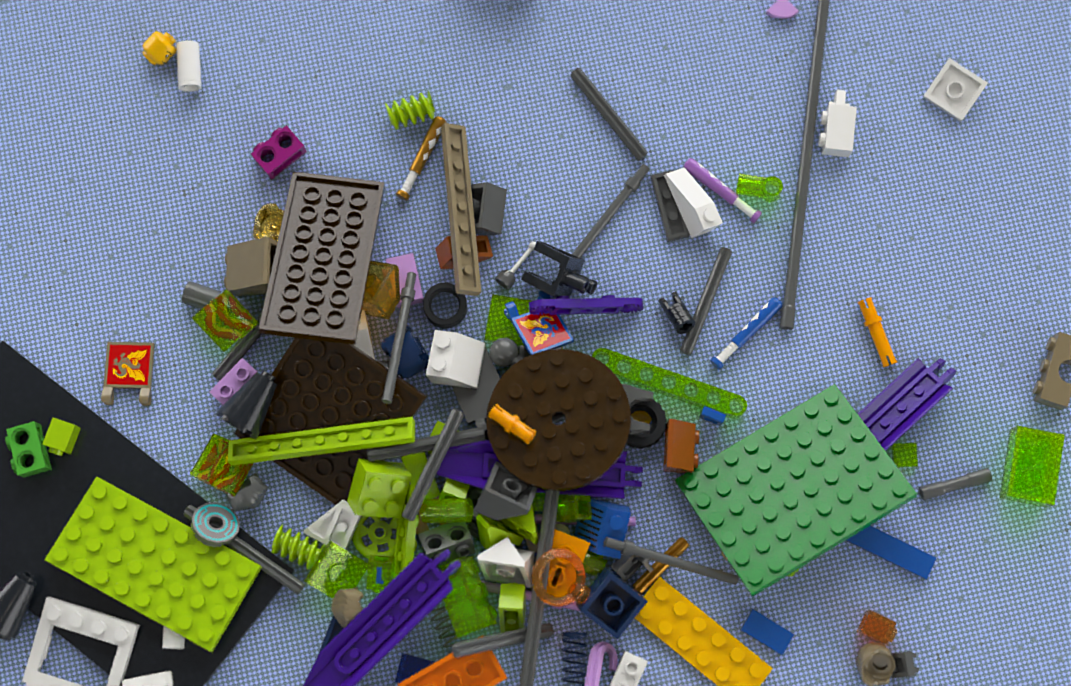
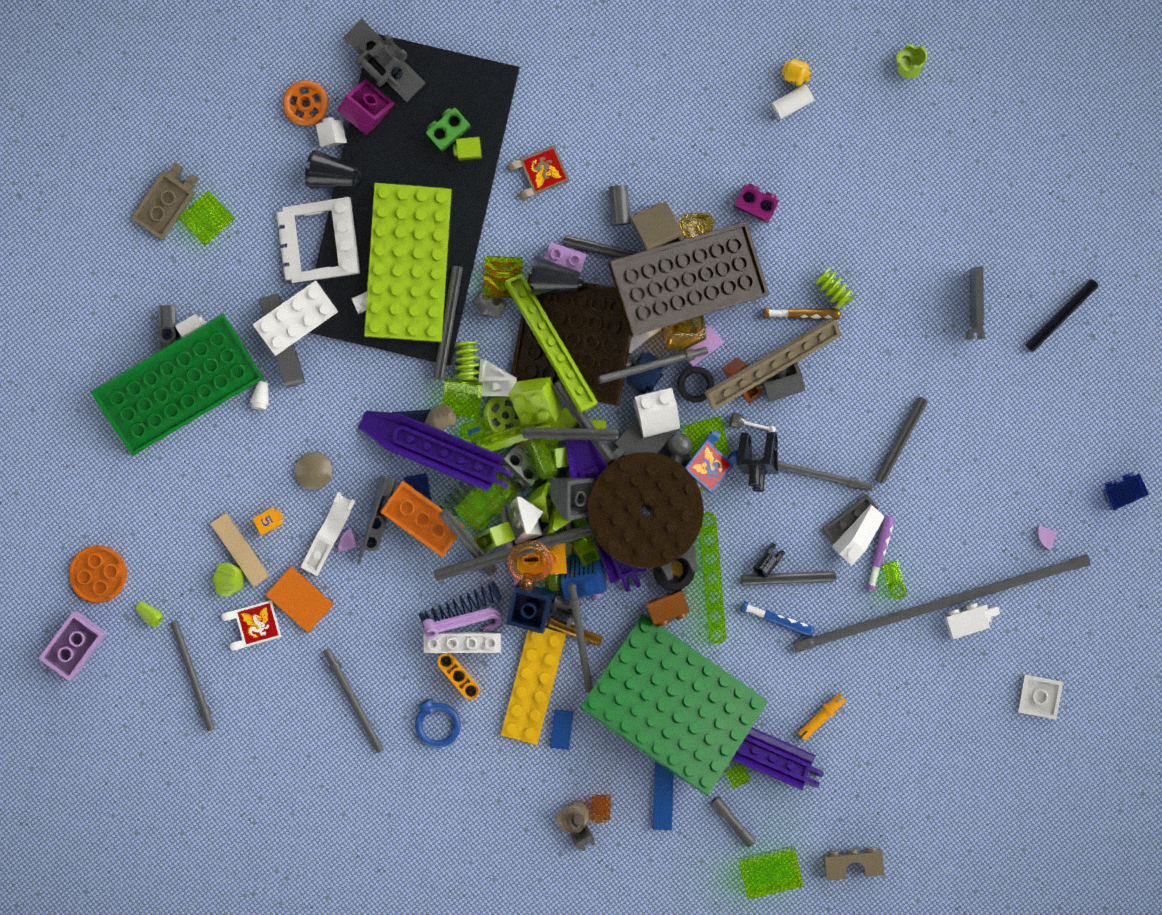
camera: 65 degrees right, 10 degrees up
tile [190,502,240,547] -> none
clear neon green slope [192,288,259,352] -> none
light orange pin [488,404,536,444] -> none
dark purple piece [529,295,644,315] -> none
blue tile [699,406,726,426] -> none

